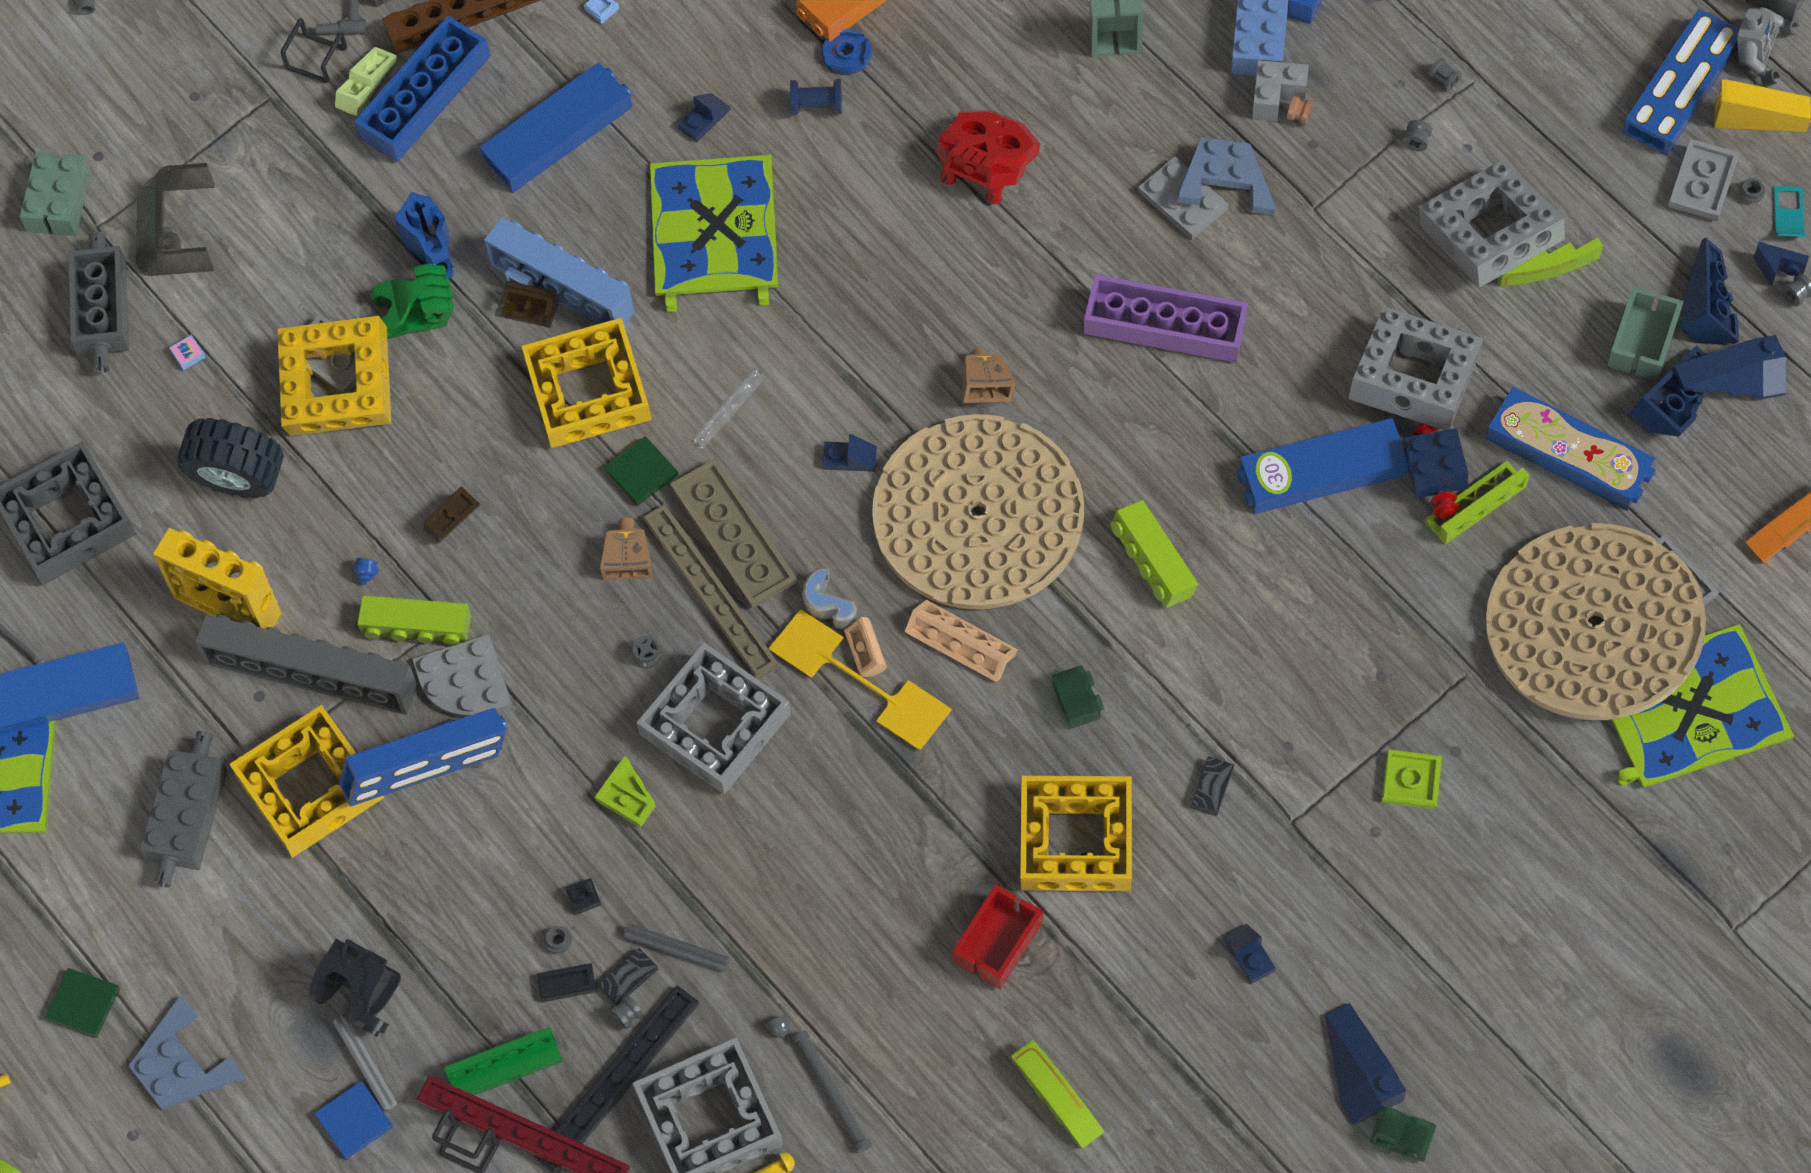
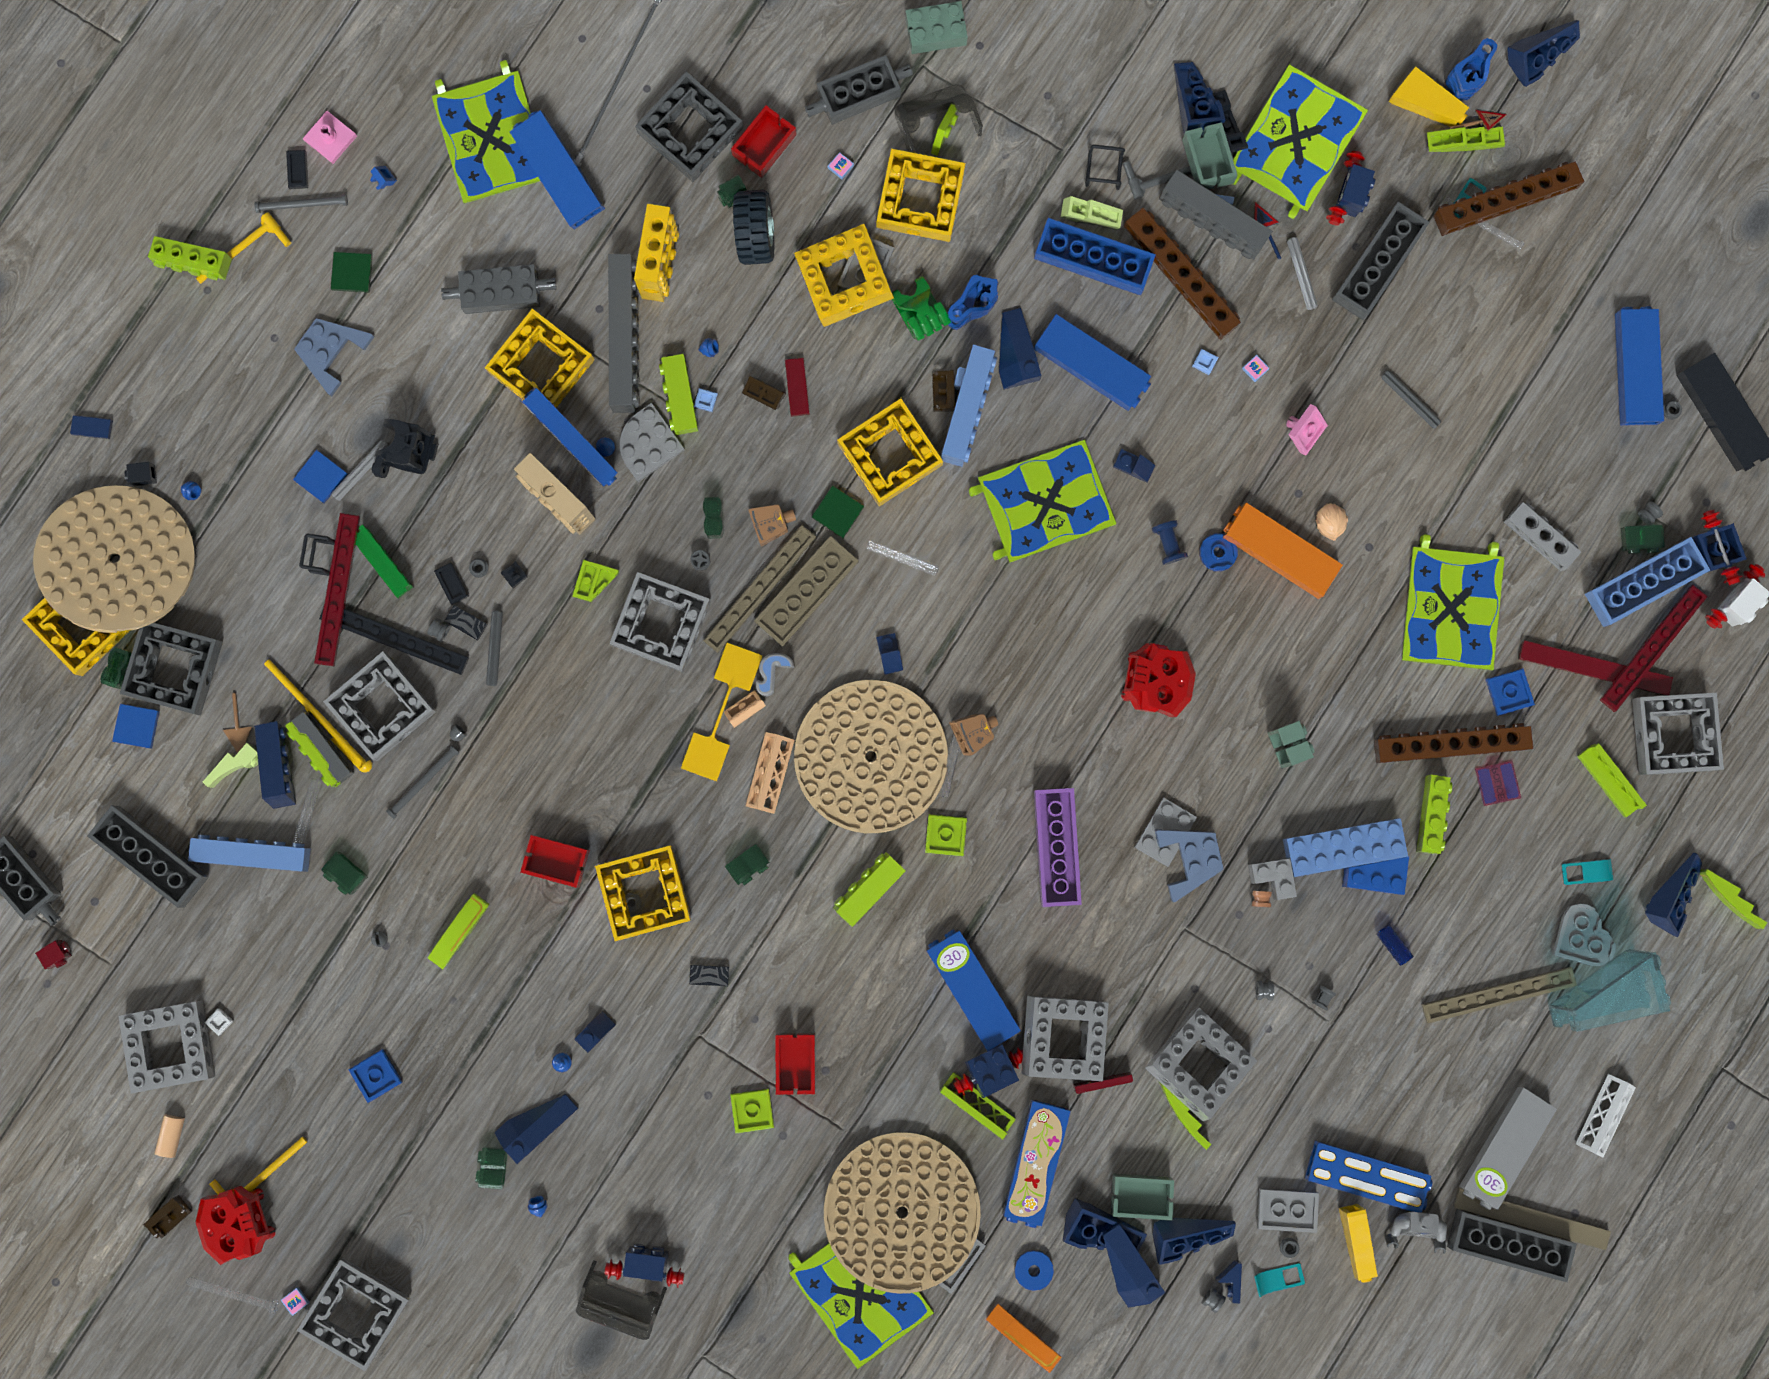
camera: 65 degrees right, 20 degrees up
none -> tan brick [514,453,595,535]
none -> blue plate [528,1196,547,1217]
none -> blue plate [552,1053,572,1072]
none -> clear smoke windscreen [576,1260,667,1340]
none -> dark blue brick [605,1244,685,1288]
none -> light blue tile [694,388,718,412]
none -> clear green brick [703,497,724,539]
none -> clear green brick [717,175,747,209]
none -> red piece [731,105,796,178]
none -> red piece [775,1033,816,1095]
none -> dark red tile [785,358,810,417]
none -> yellow brick [876,149,966,242]
none -> lime tile [925,814,967,856]
none -> lime wing [931,104,959,156]
none -> dark blue wedge [999,308,1042,390]
none -> blue tile [1014,1250,1054,1291]
none -> dark red tile [1073,1072,1133,1094]

